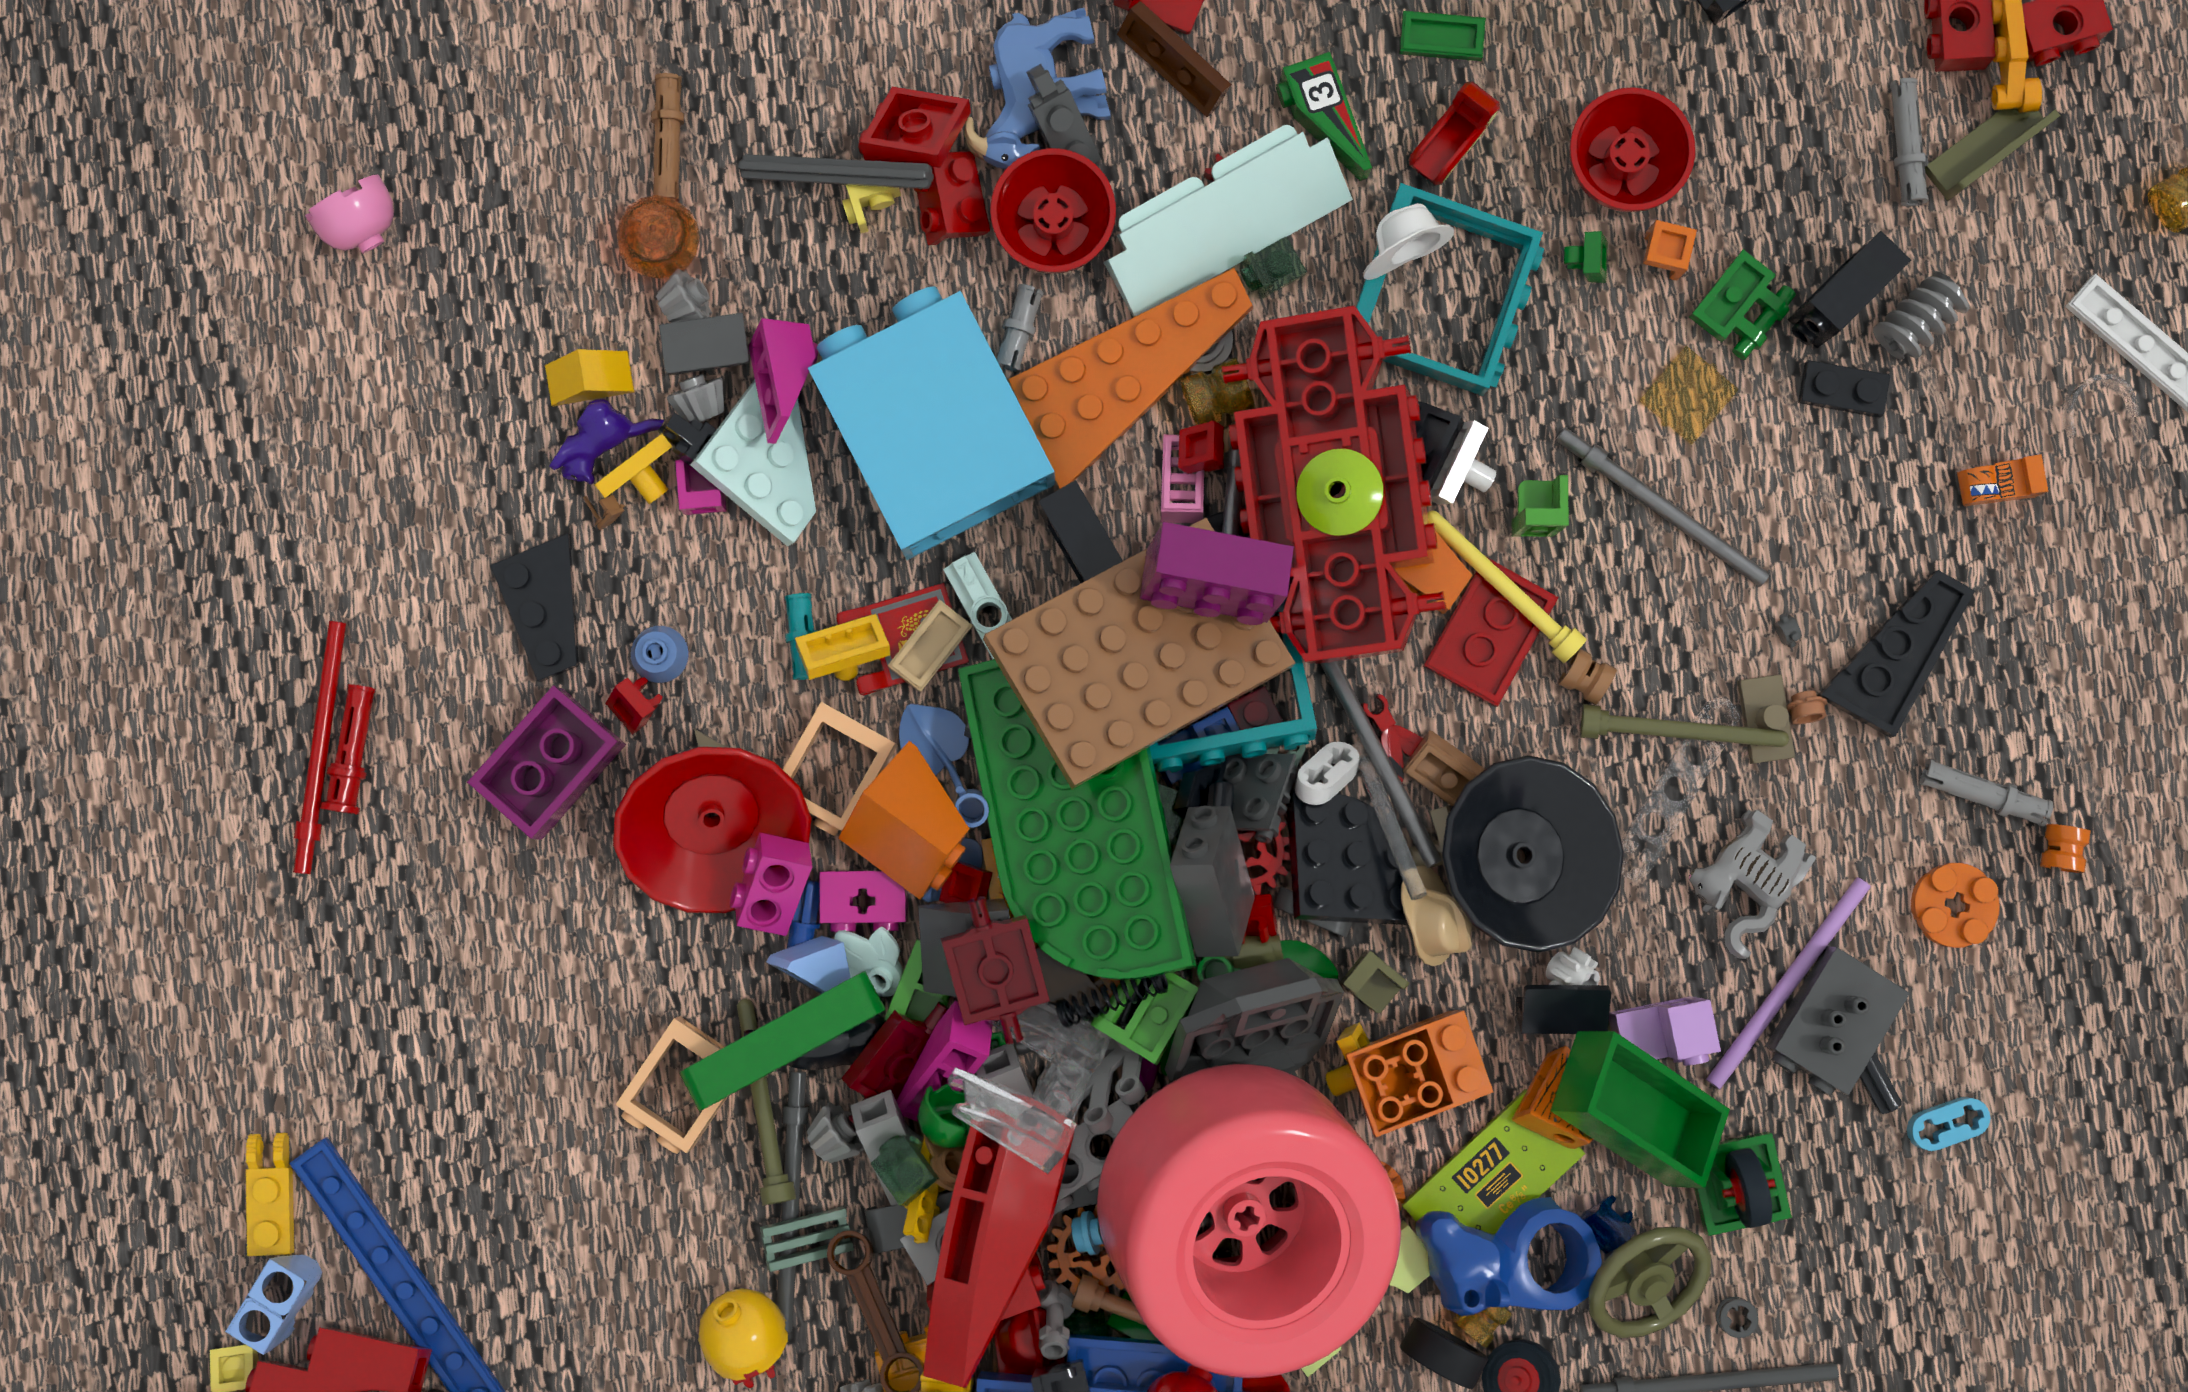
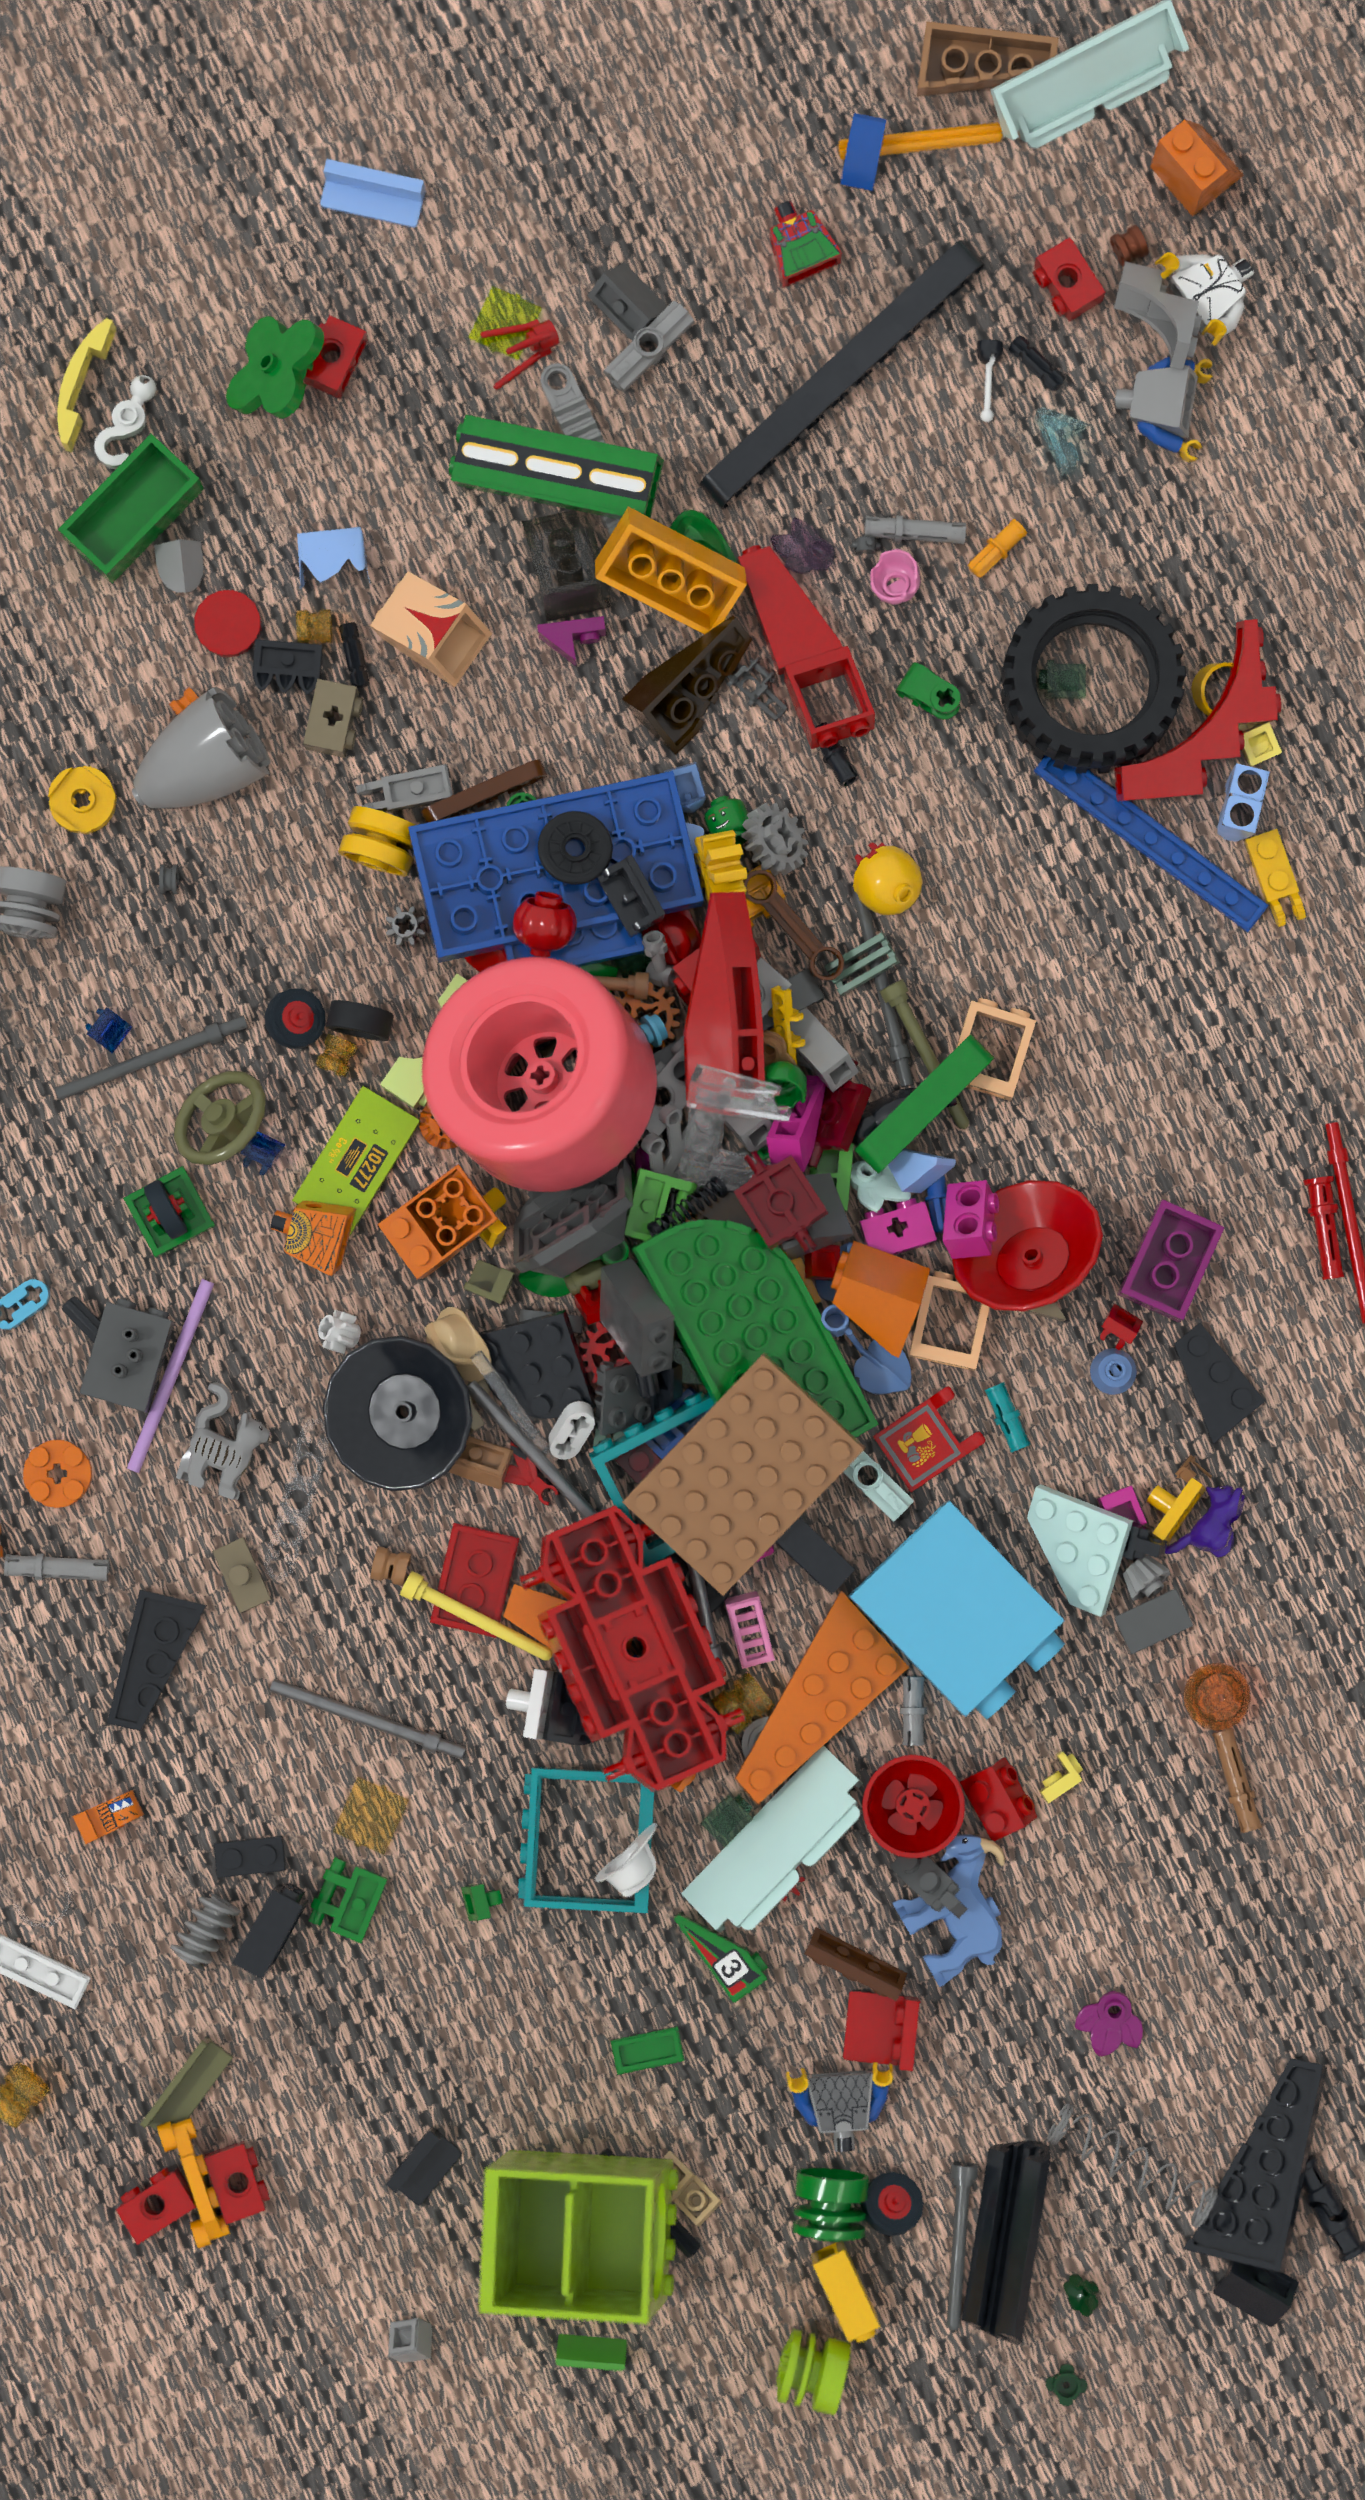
camera: 170 degrees right, 0 degrees up
yellow slope [545,349,635,407] -> none
light grey piece [656,269,712,323] -> none
dark grey axle [738,154,934,189] -> none
dark pink slope [748,318,818,444] -> none
yellow tile [795,614,890,681] -> none
light grey piece [807,1102,864,1163] -> none
red plate [859,86,971,168] -> none
clear green bracket [870,1135,939,1206] -> none
tan tile [887,600,973,693] -> none
magenta brick [1140,522,1294,625] -> none
red tile [1178,420,1224,474] -> none
lime dish [1296,449,1384,536] -> none
red animal [1409,81,1500,186] -> none
blue animal [1416,1197,1602,1316] -> none
bright green panel [1512,475,1569,537] -> none
black panel [1515,985,1612,1034] -> none
green piece [1550,1031,1730,1189] -> none
red piece [1569,87,1695,213] -> none
olive piece [1580,704,1789,747] -> none
lavender brick [1609,996,1721,1066] -> none
orange panel [1643,220,1697,281] -> none
dark grey bush [1716,1297,1758,1338] -> none
dark grey piece [1774,614,1802,648] -> none
nougat plate [1787,691,1828,725] -> none
light grey pin [1890,78,1929,207] -> none

